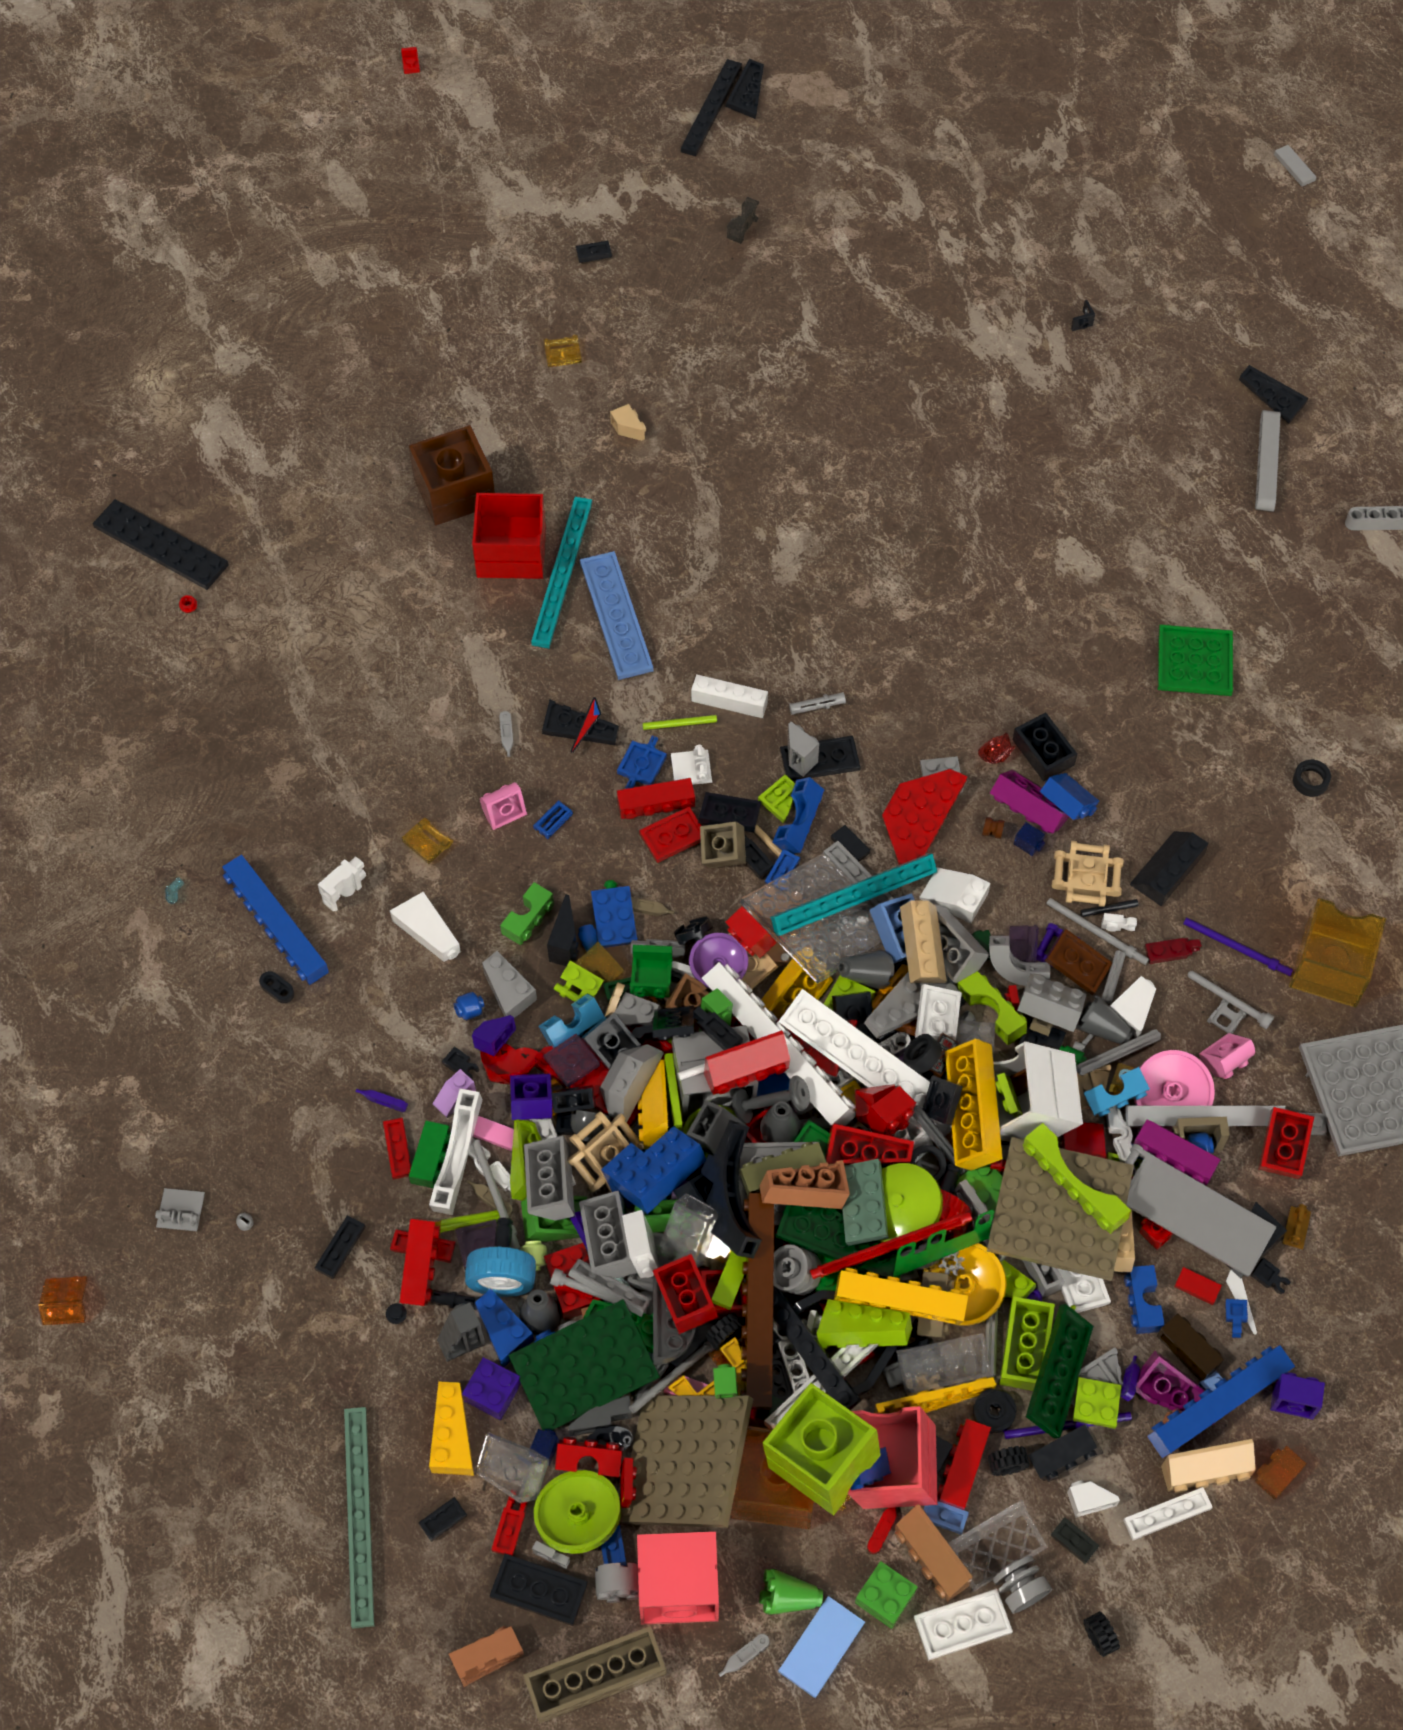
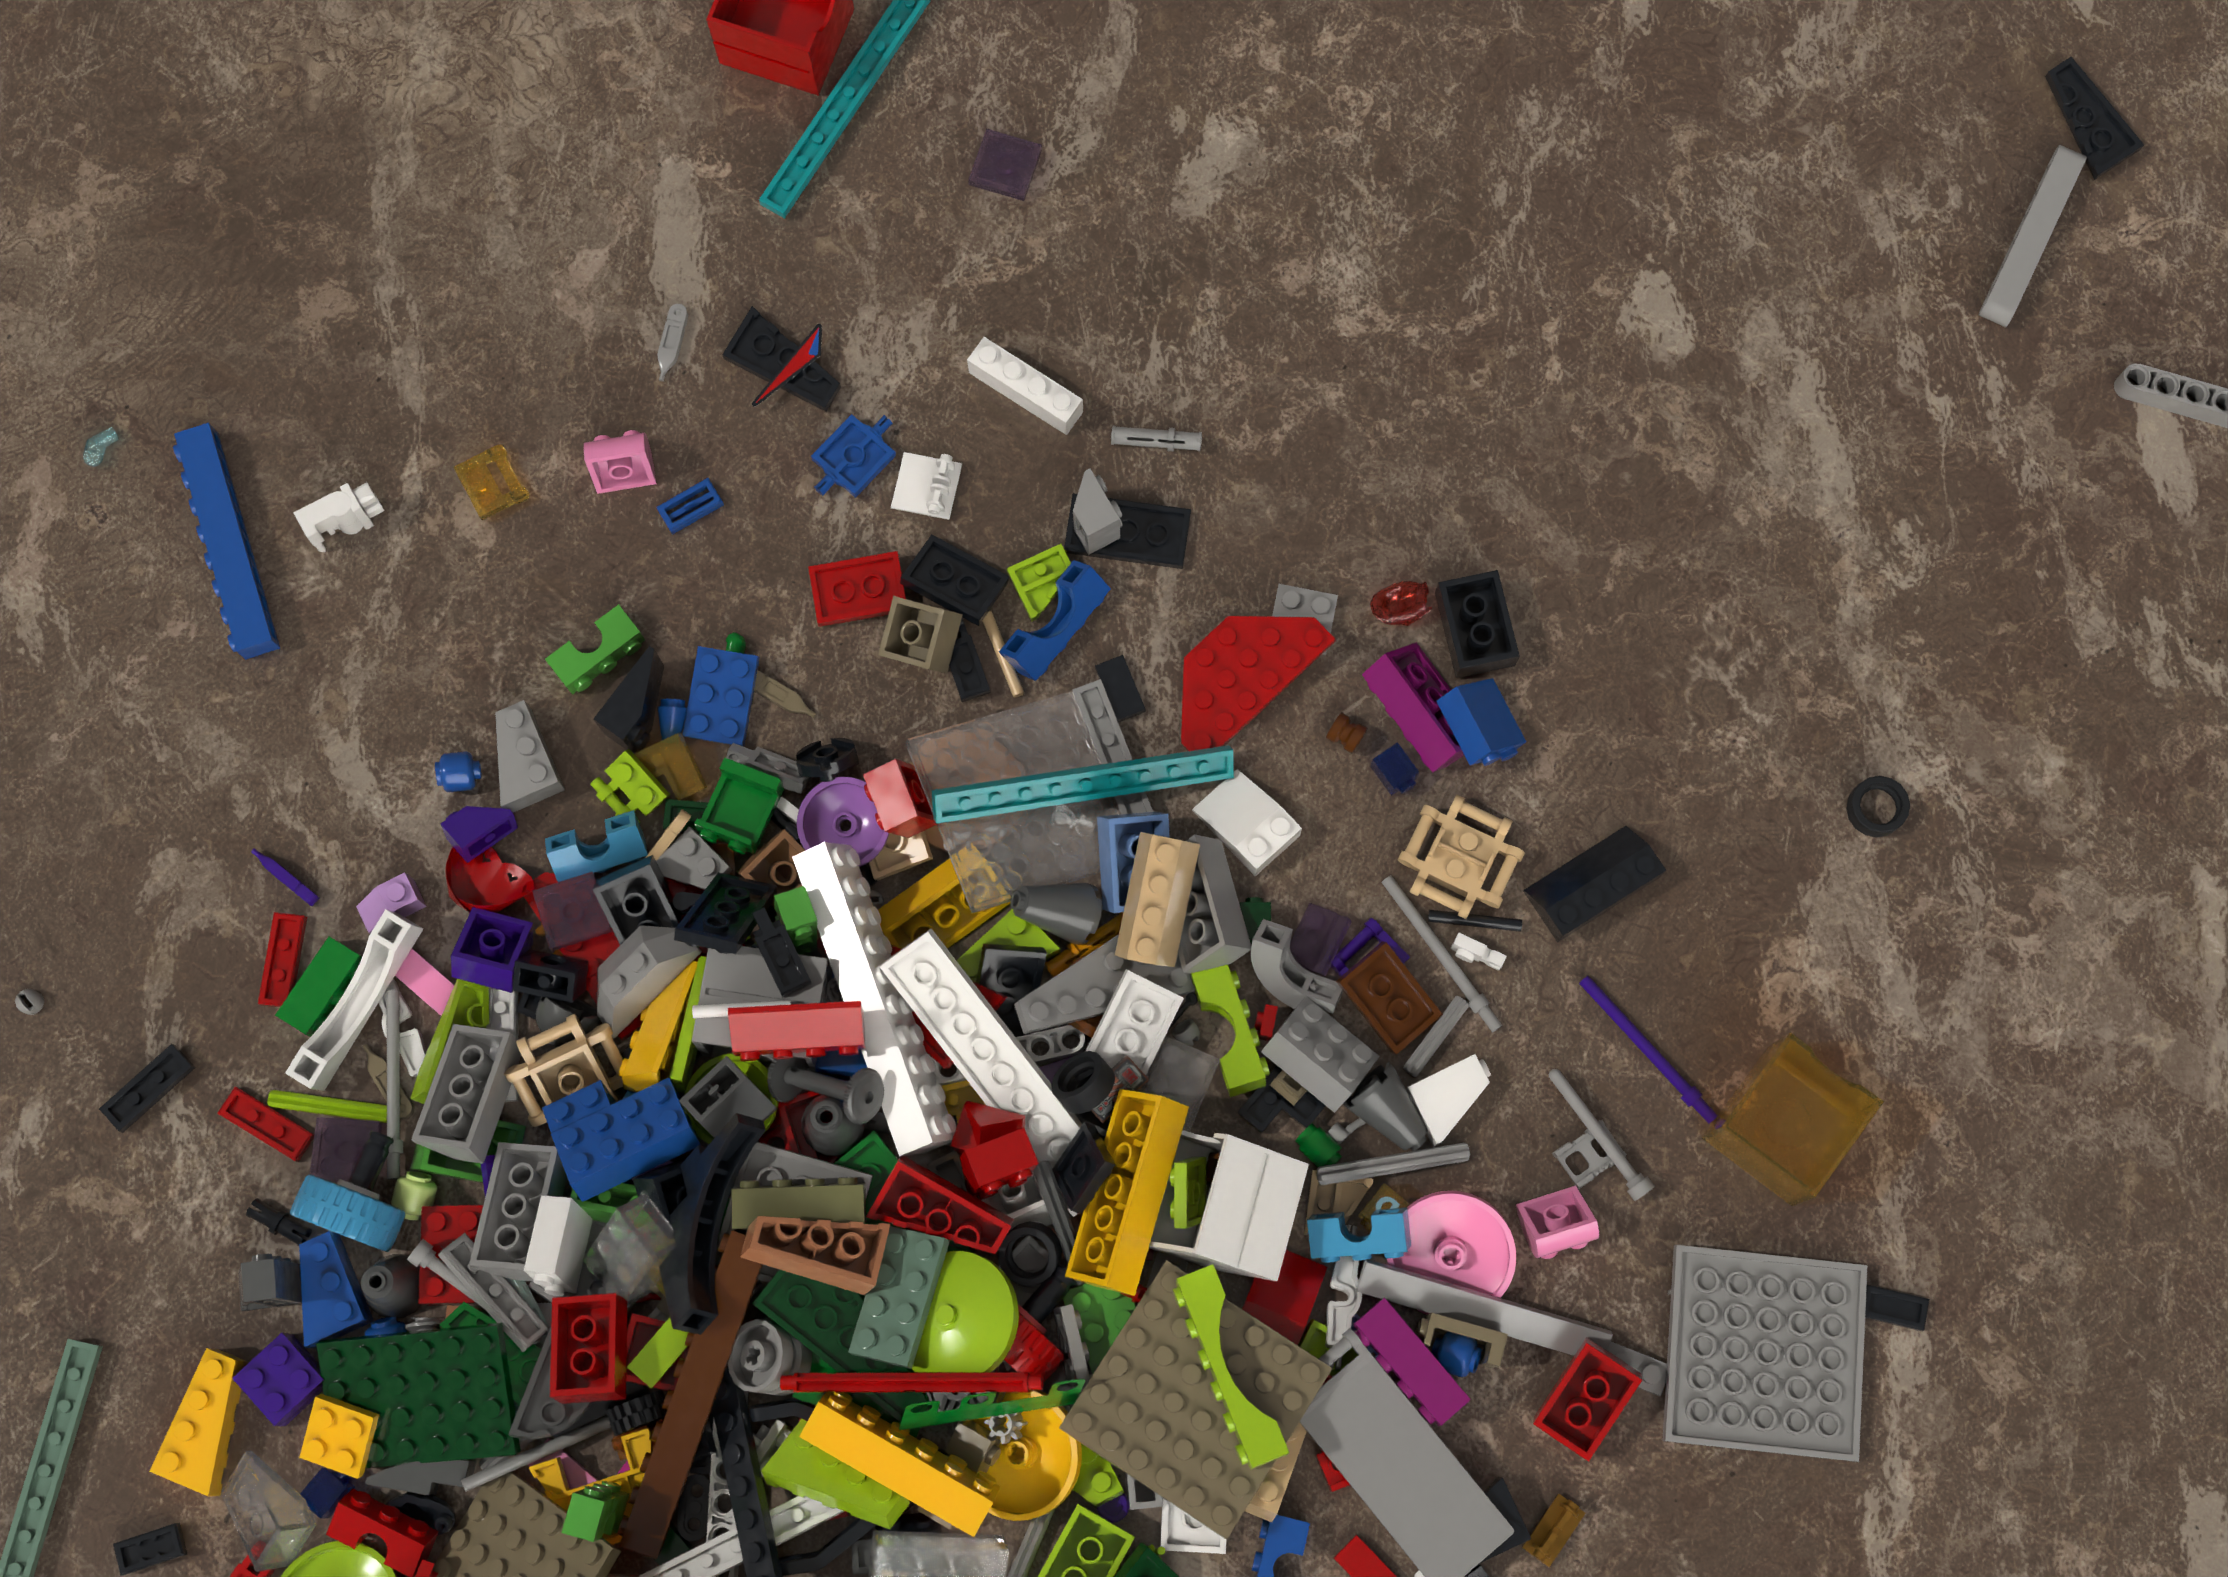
camera: 20 degrees right, 15 degrees up
black plate [259,971,295,1003] -> none
black plate [386,1303,407,1324] -> none
white slope [390,892,461,962] -> none
red wedge [399,1217,441,1306] -> none
black plate [442,1046,479,1079] -> none
medium blue plate [580,551,654,680] -> none
red brick [617,778,695,819] -> none
lime bar [642,715,717,730] -> none
blue plate [765,849,801,892] -> none
dark red hinge [1144,938,1202,964] -> none
green plate [1157,625,1233,696] -> none
none -> yellow plate [299,1394,379,1479]
none -> clear purple plate [968,129,1042,201]

